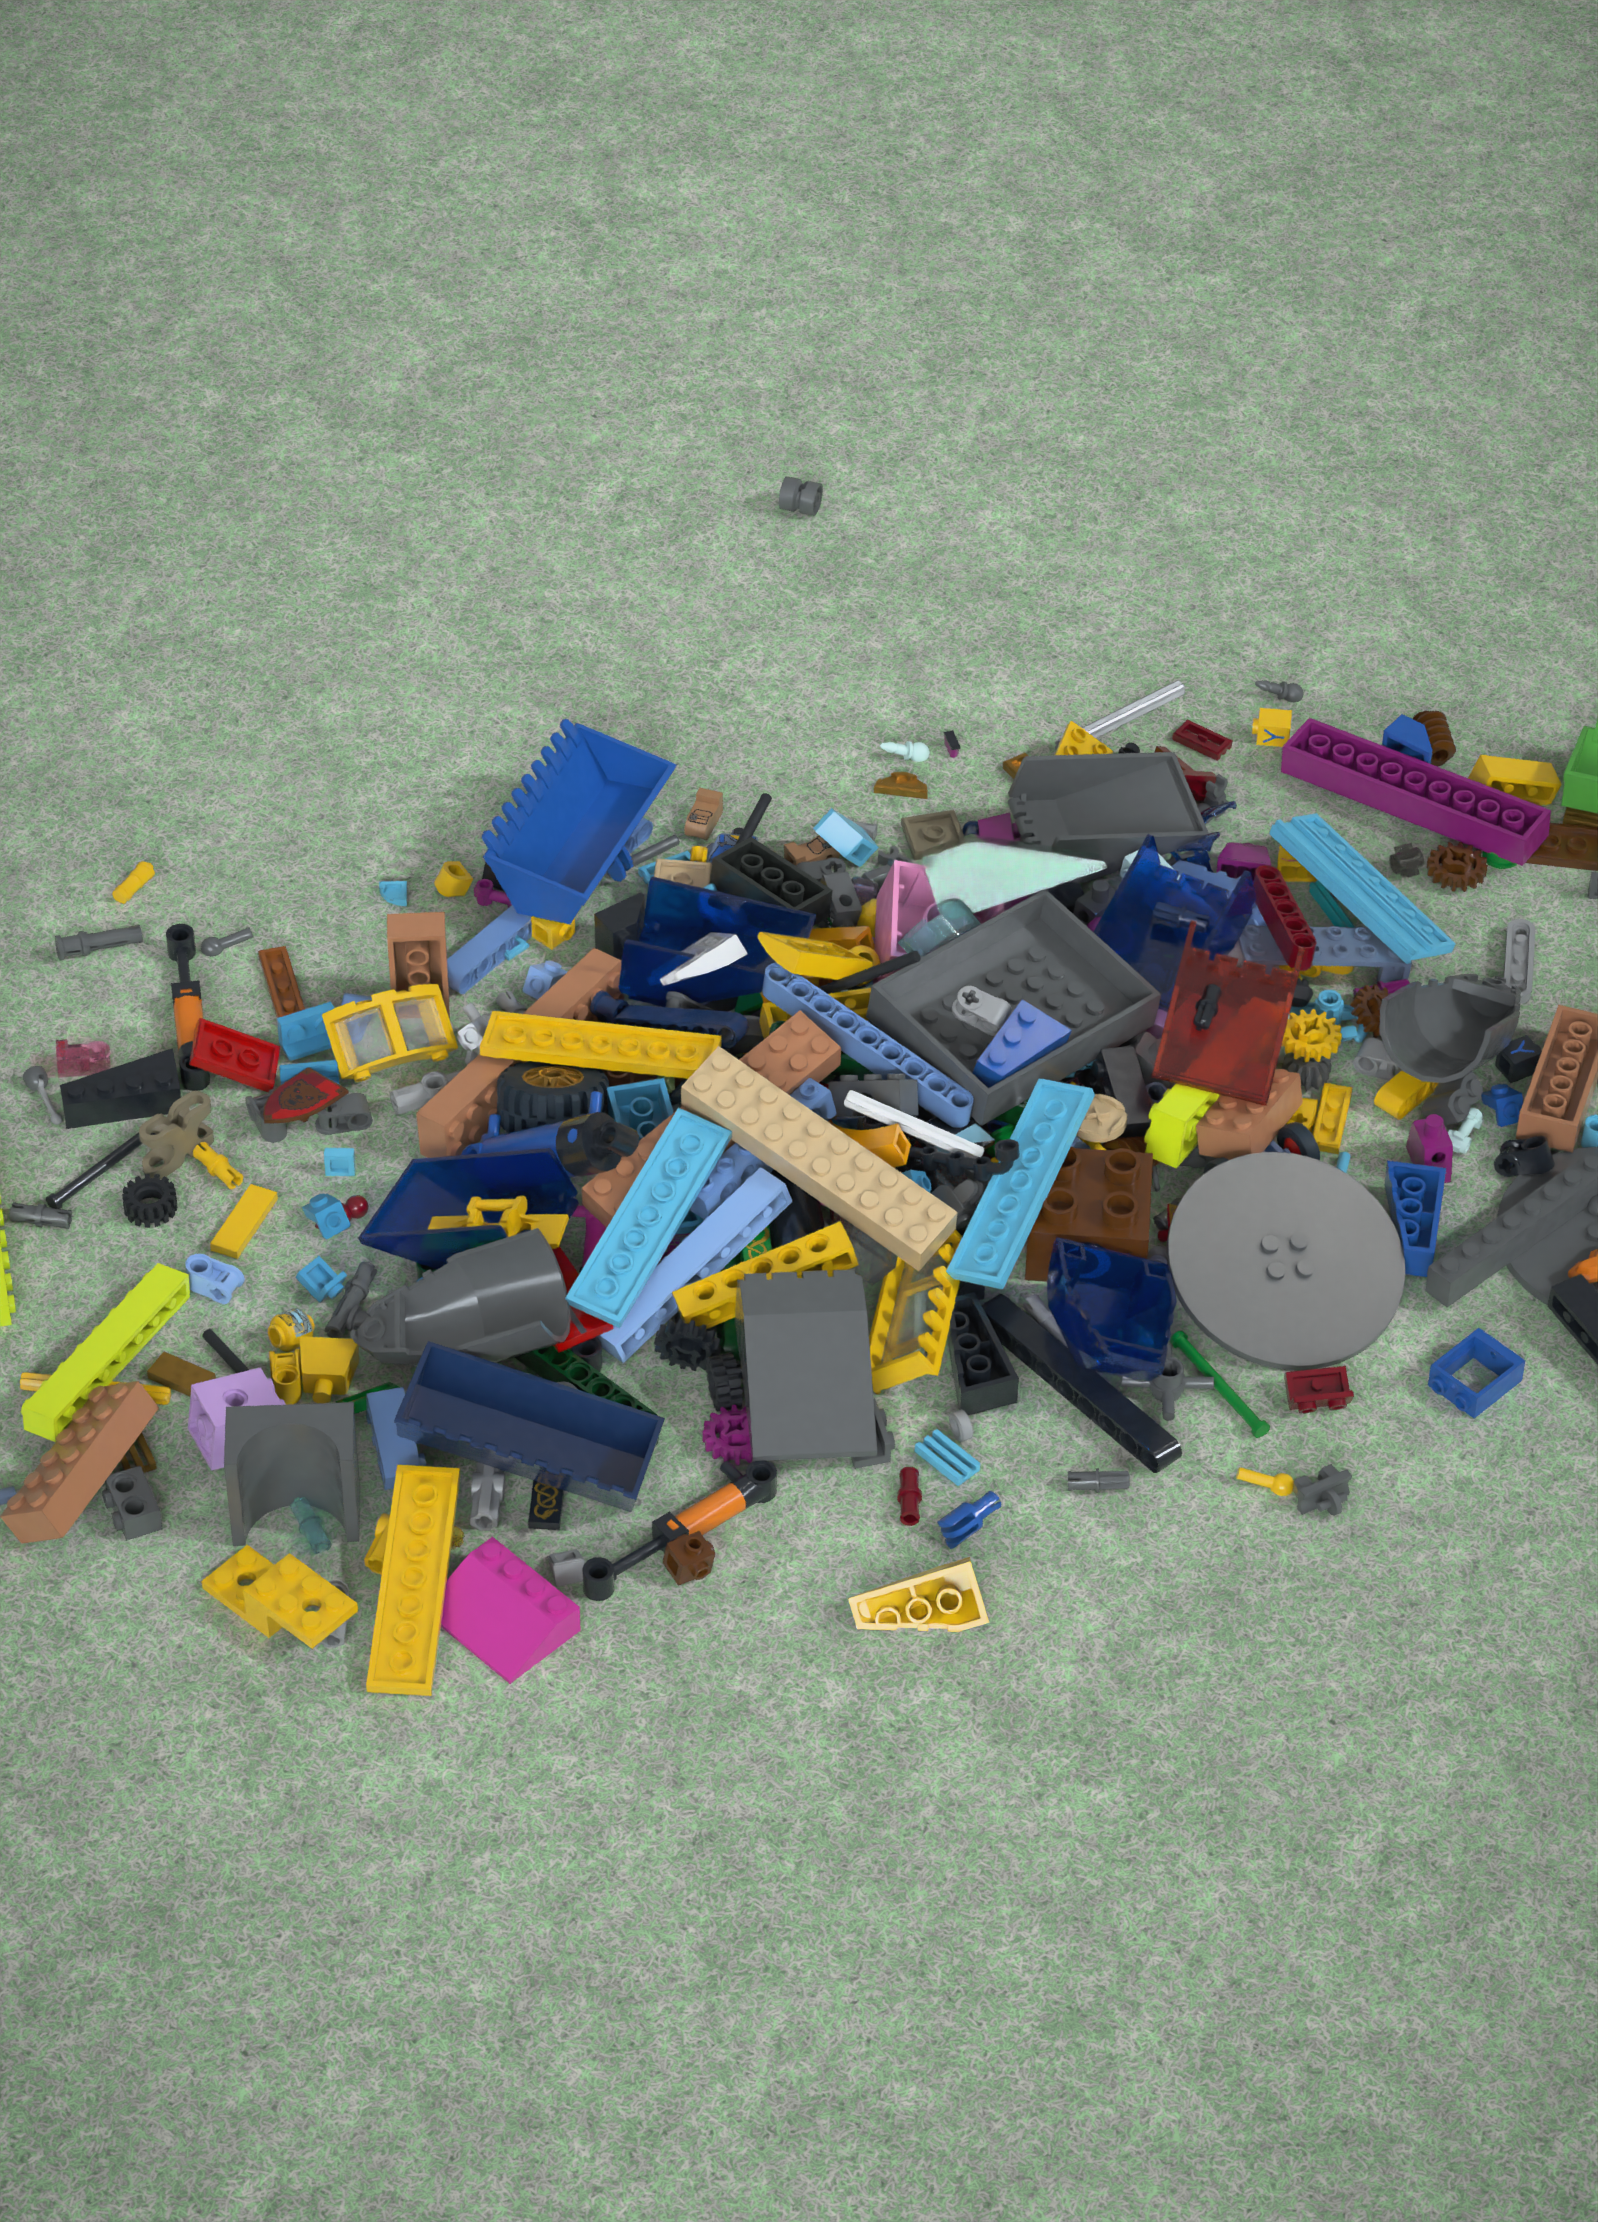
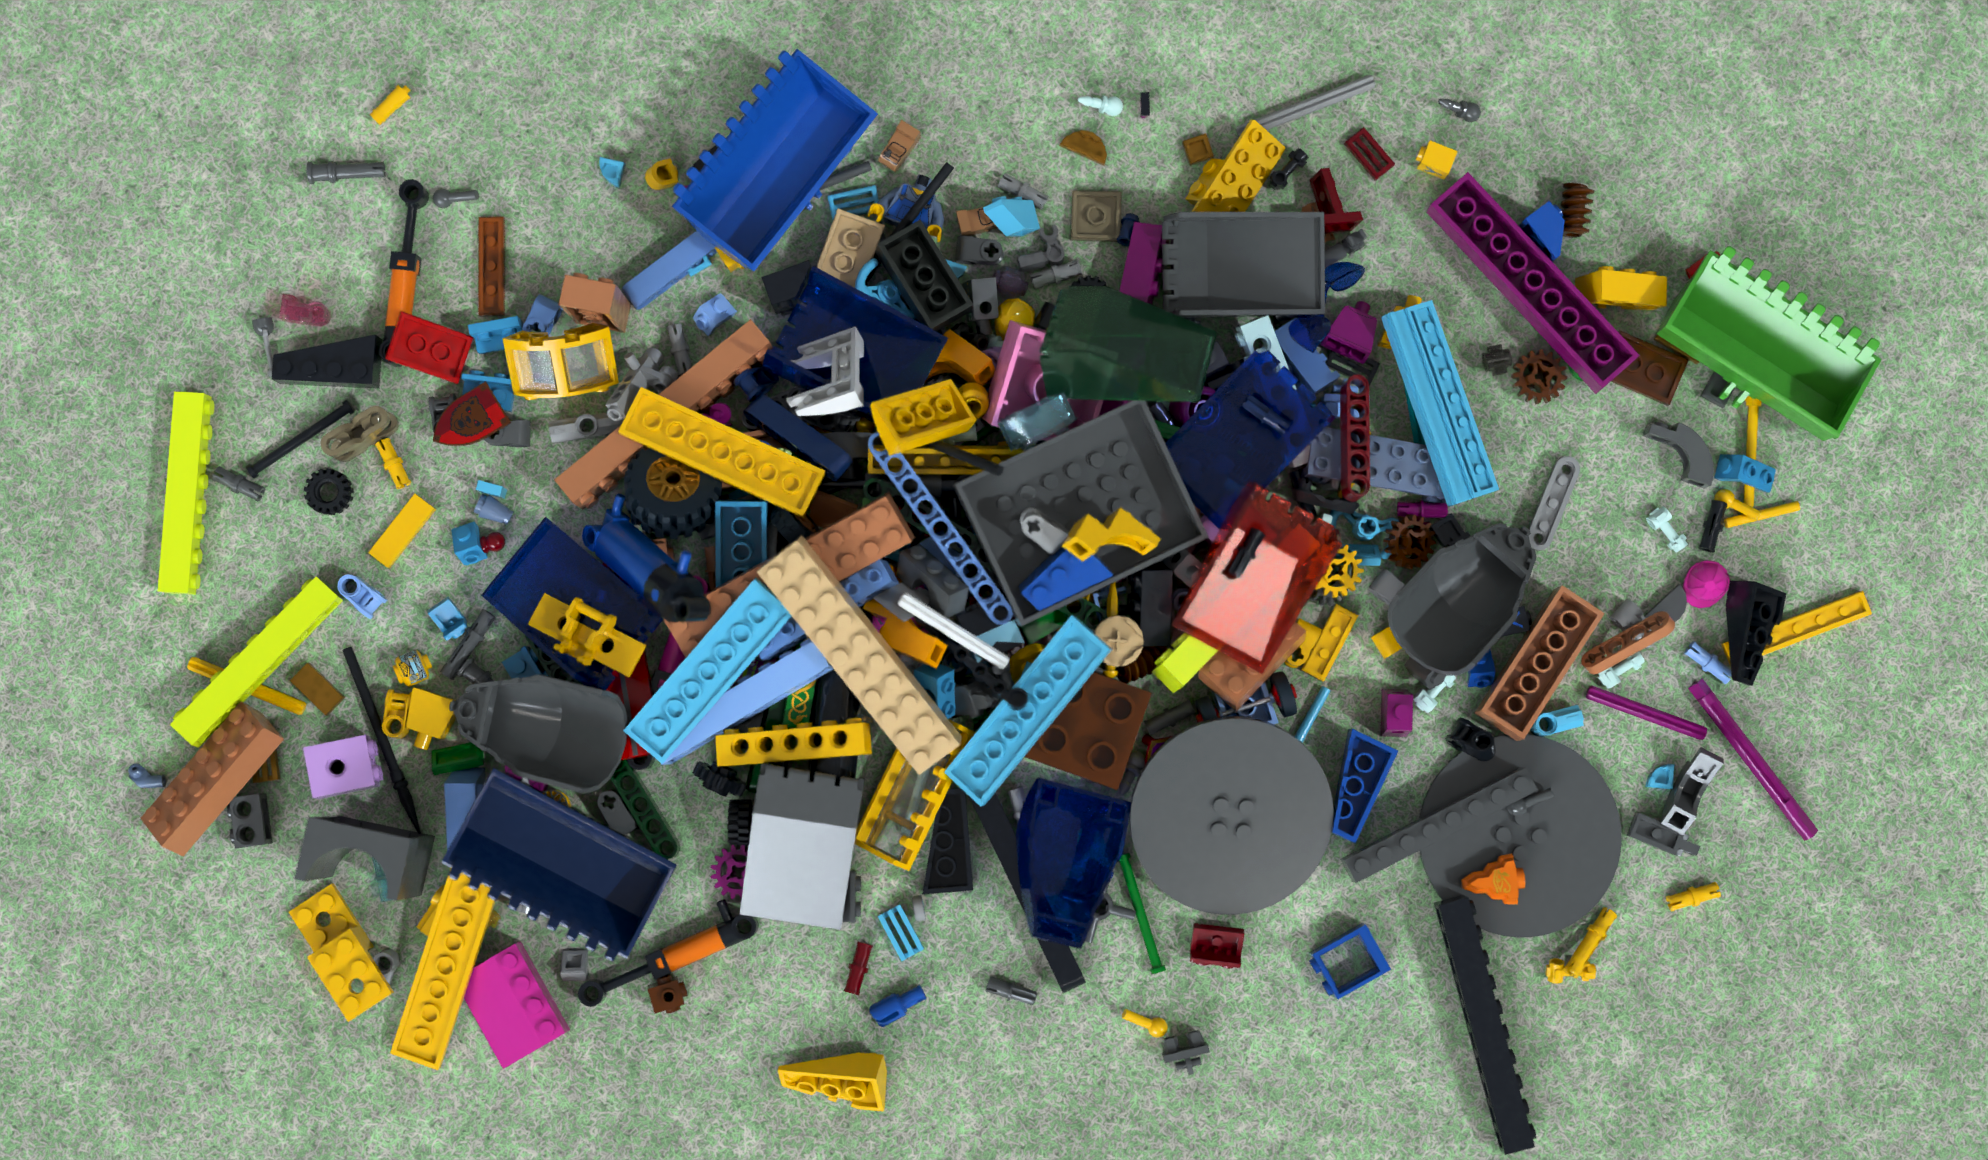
camera: 15 degrees right, 40 degrees up
none -> sand blue cone [474,494,514,525]
none -> yellow arch [1062,507,1160,562]

